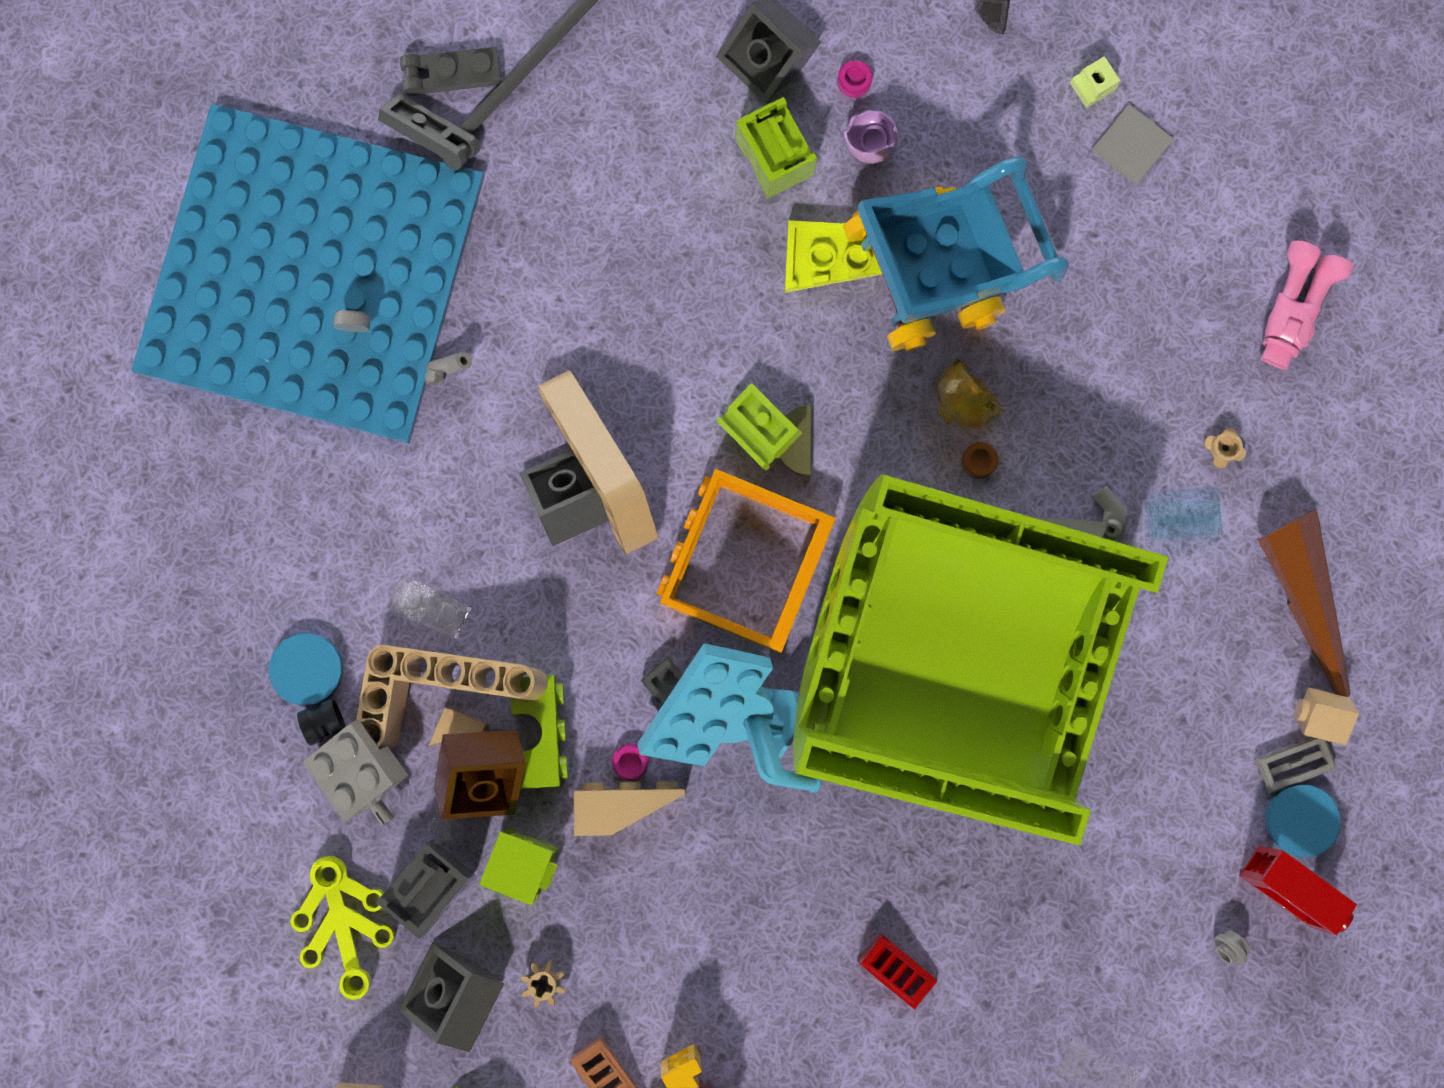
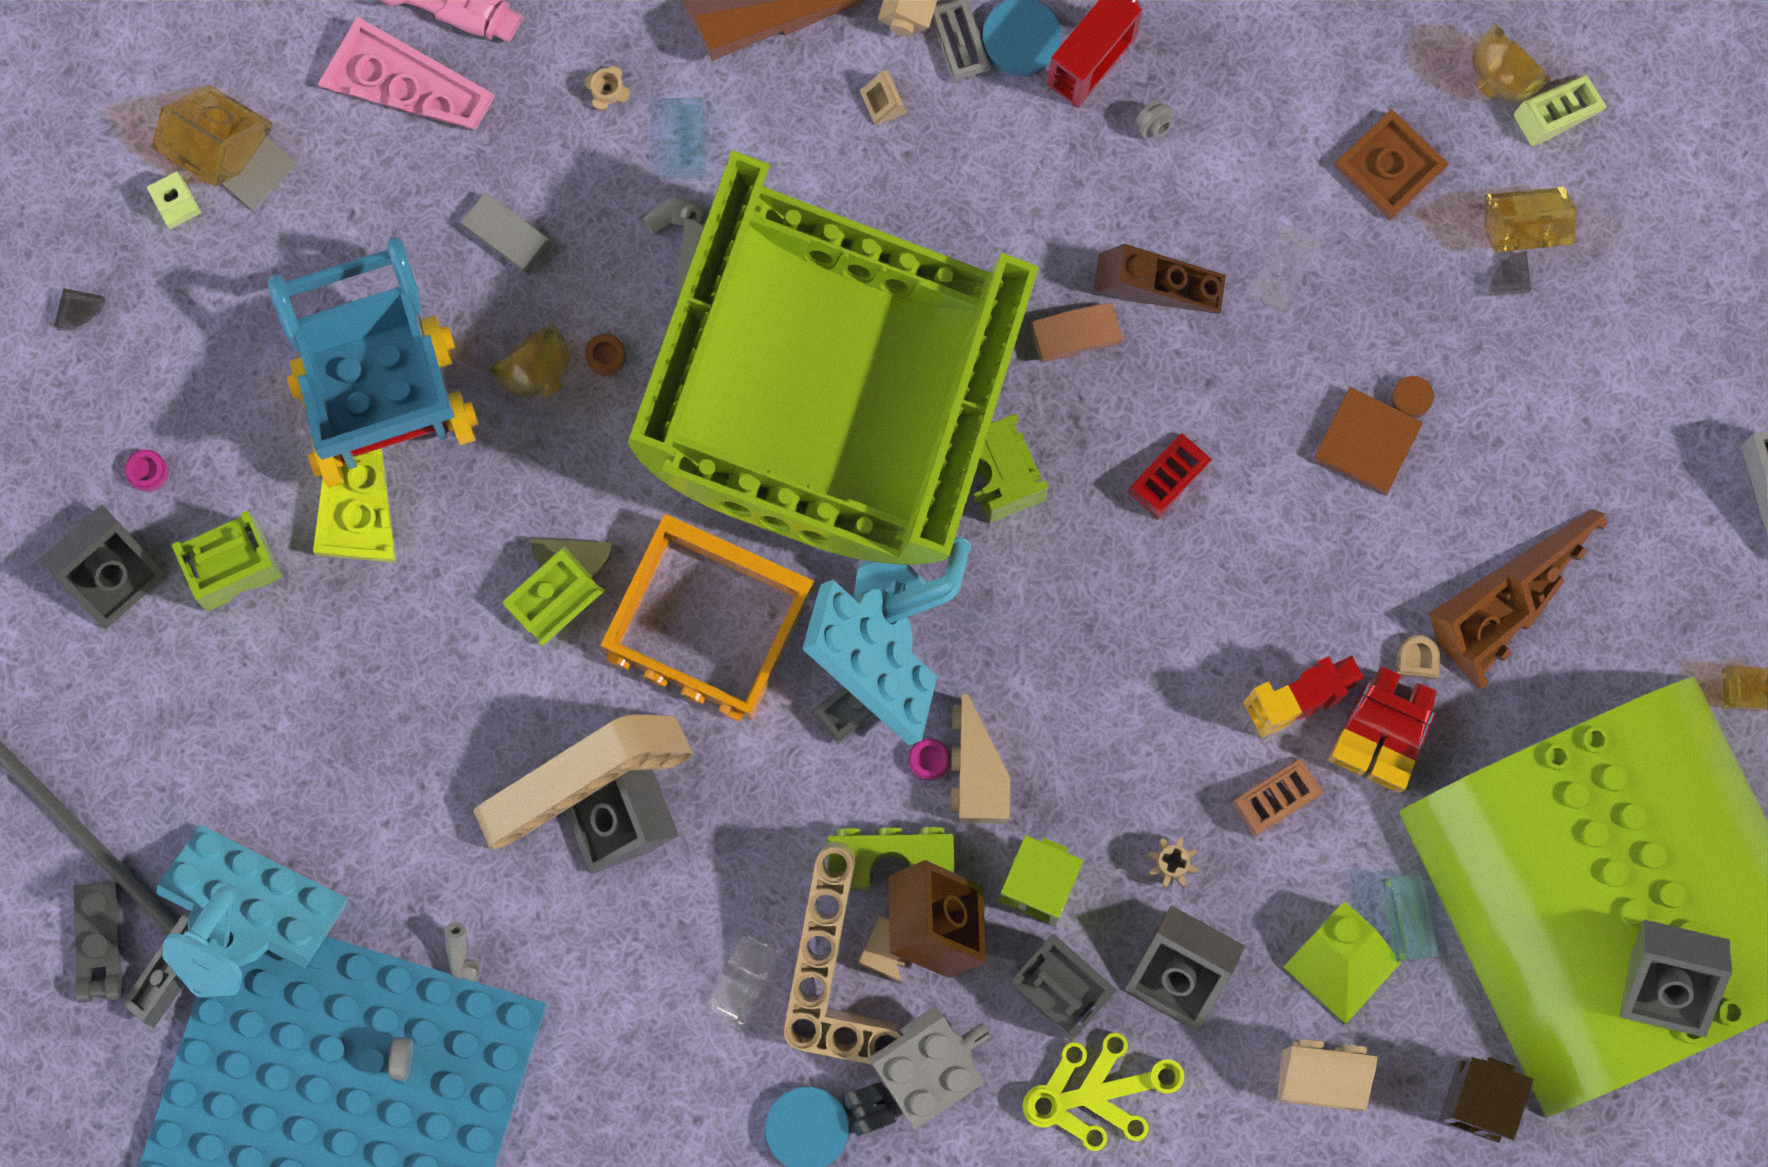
camera: 80 degrees left, 5 degrees down
lavender hair [843,111,898,164] -> none
none -> clear yellow slope [151,84,273,187]
none -> medium azure plate [156,825,348,997]
none -> bright pink wing [317,16,495,131]
none -> light grey tile [460,192,550,273]
none -> tan slope [860,70,907,125]
none -> lime piece [973,413,1049,523]
none -> nougat slope [1029,303,1123,362]
none -> reddish brown slope [1094,243,1226,314]

